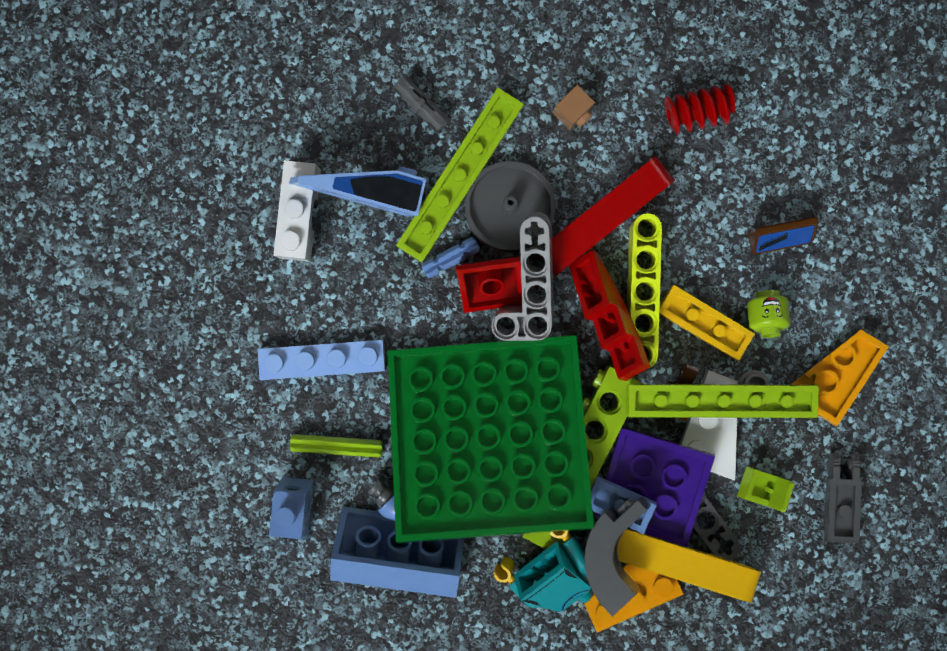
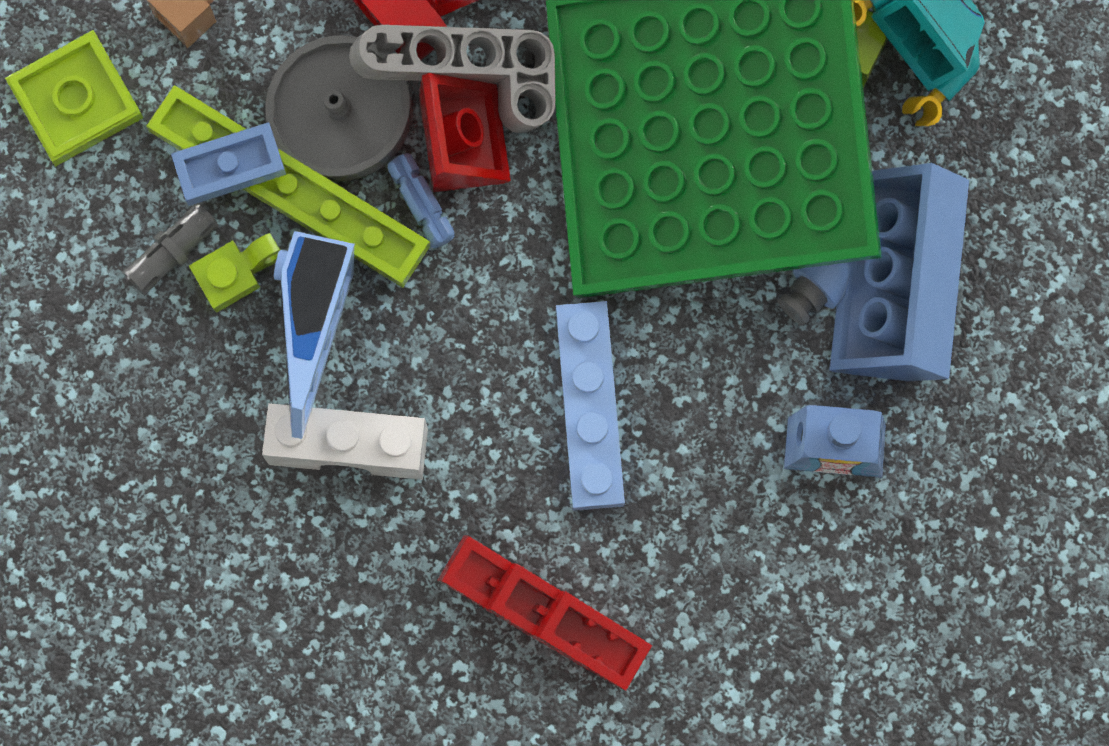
camera: 90 degrees left, 10 degrees down
lime axle [290,434,383,458] -> none
none -> lime tile [5,30,143,167]
none -> medium blue plate [171,122,286,206]
none -> lime plate [189,233,280,313]
none -> red slope [438,535,652,691]

